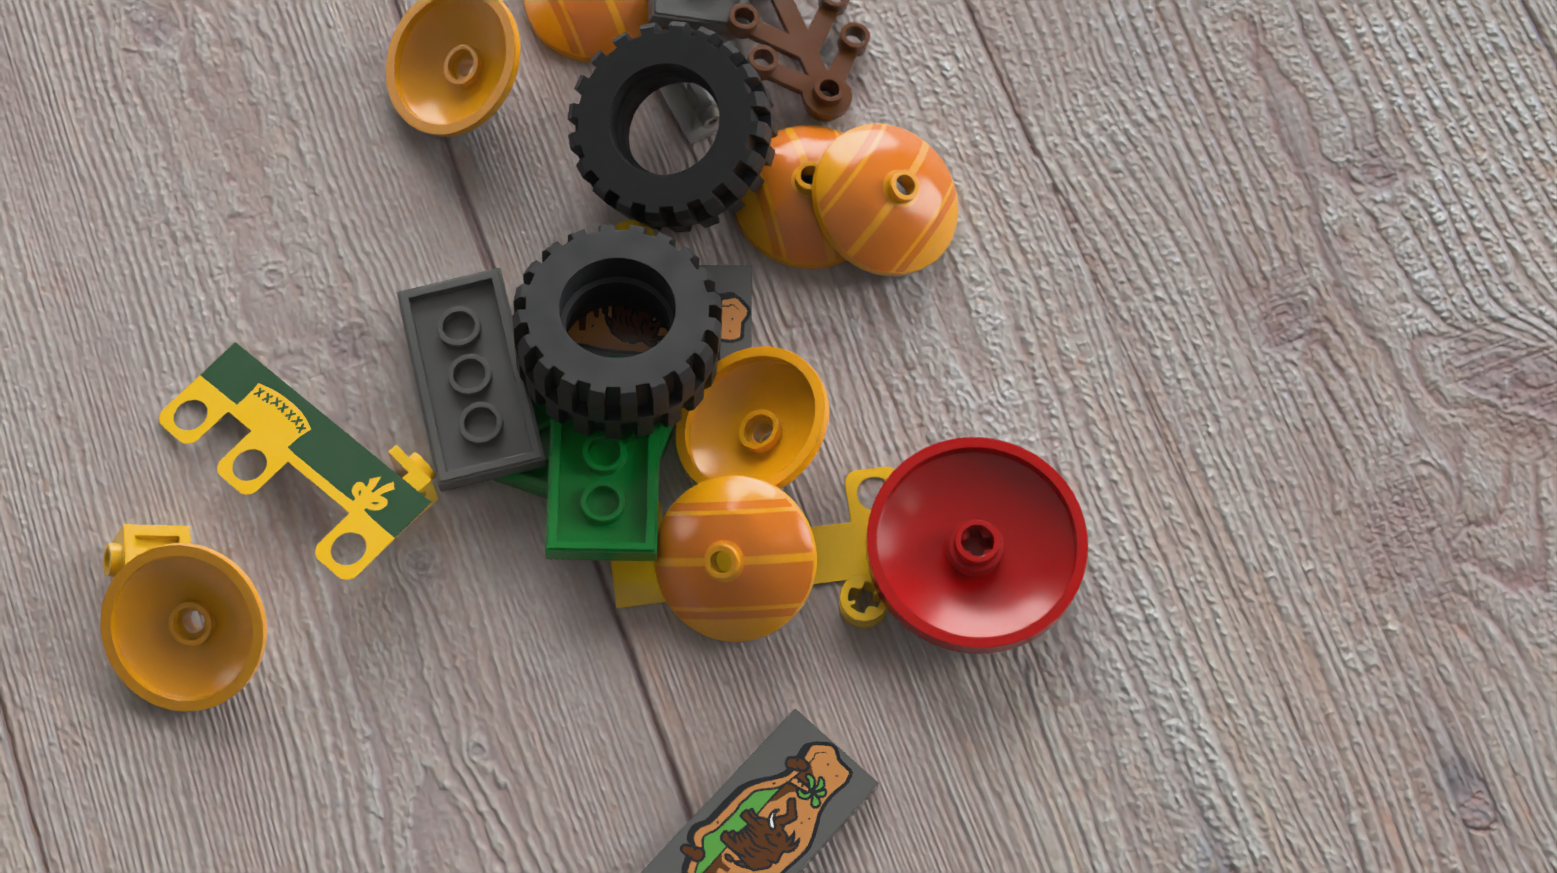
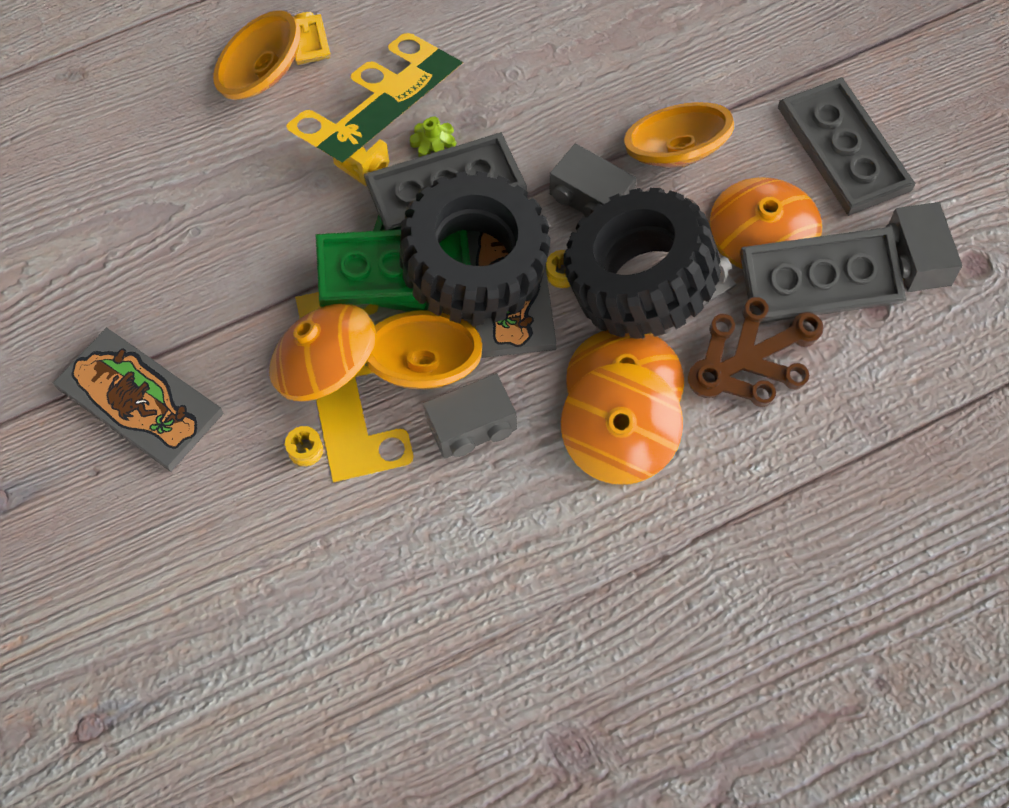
camera: 90 degrees right, 5 degrees down
red dish [865,437,1088,654] -> none
none -> lime plant [410,116,457,157]
none -> dark grey brick [423,373,517,459]
none -> dark grey brick [550,143,637,218]

